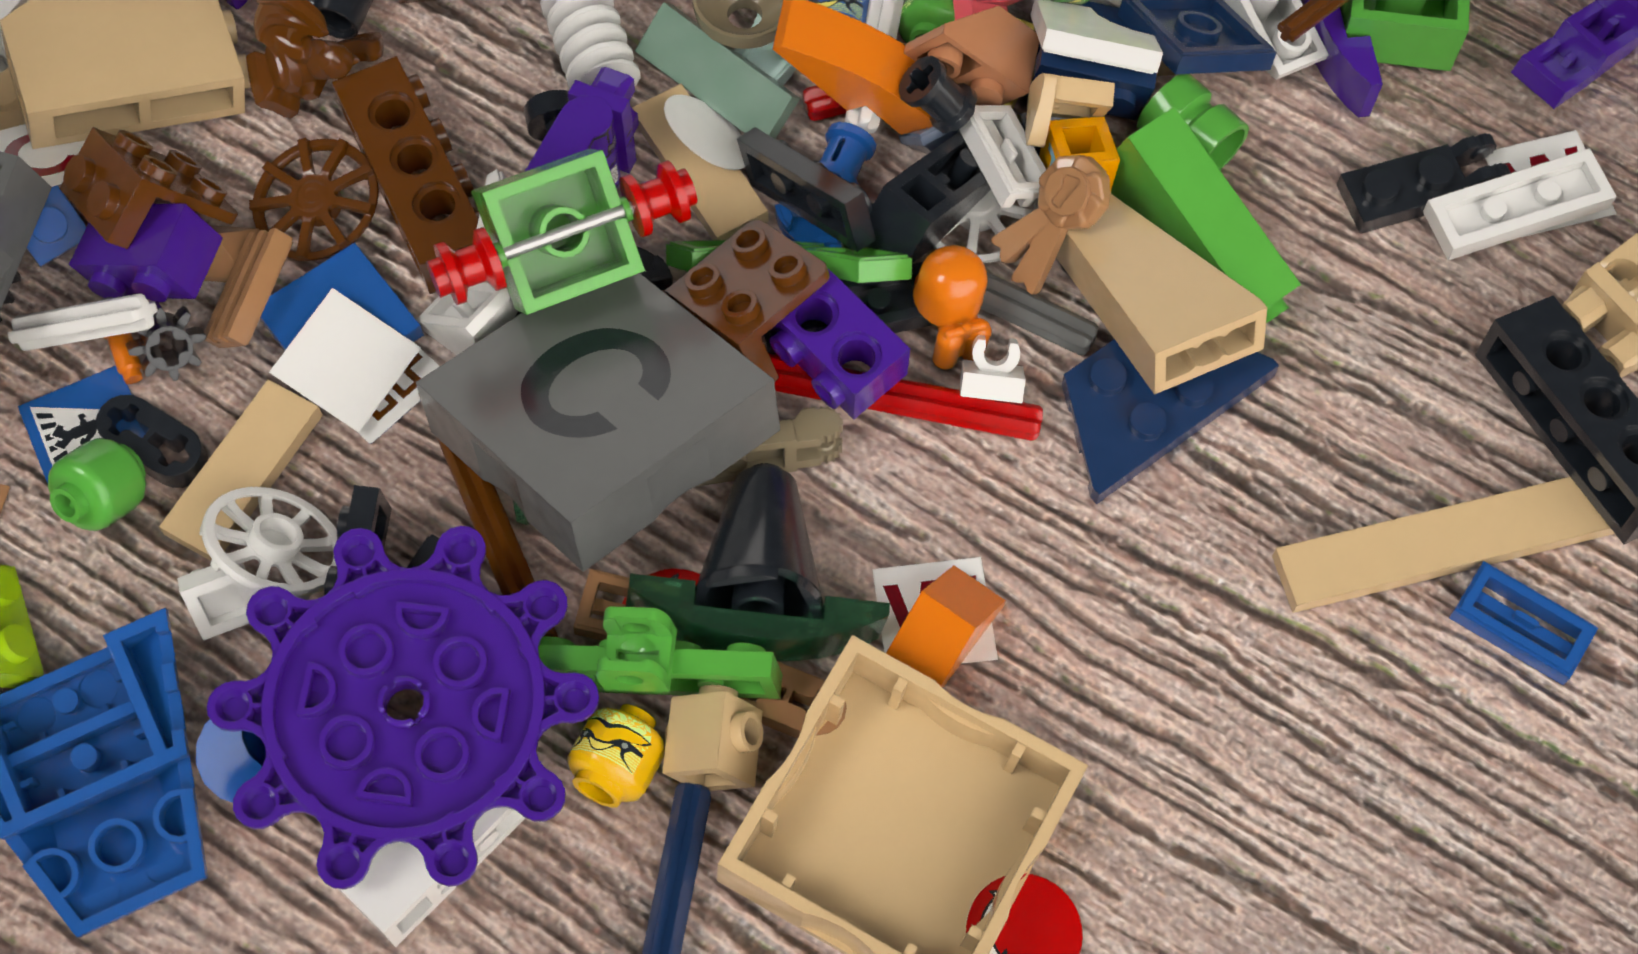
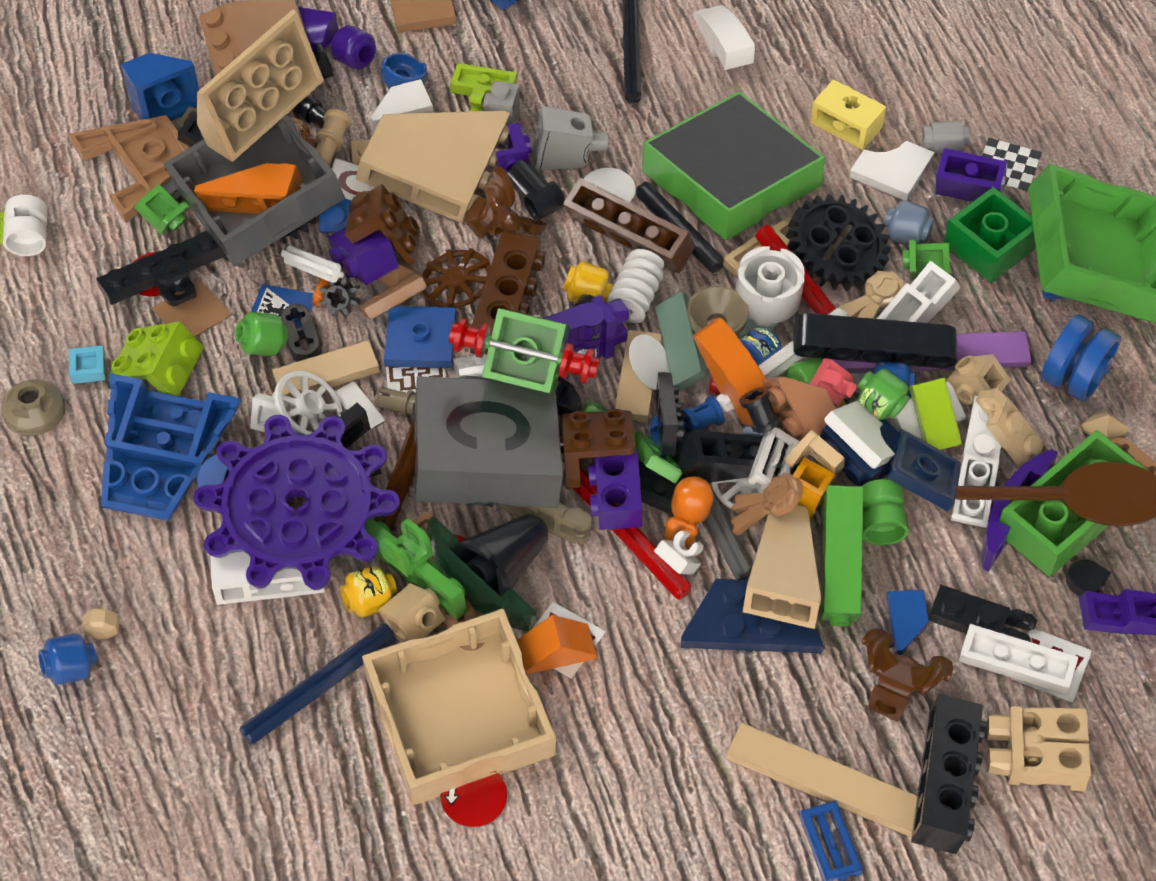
camera: 40 degrees right, 10 degrees down
white sticker [269,288,421,433] -> none
none -> white sticker [335,381,385,429]
none -> dark tan pin [375,386,415,417]
none -> yellow head [563,261,614,303]
none -> reddish brown animal [862,628,953,722]
none -> blue tile [886,590,929,655]
none -> black tile [1066,559,1111,597]

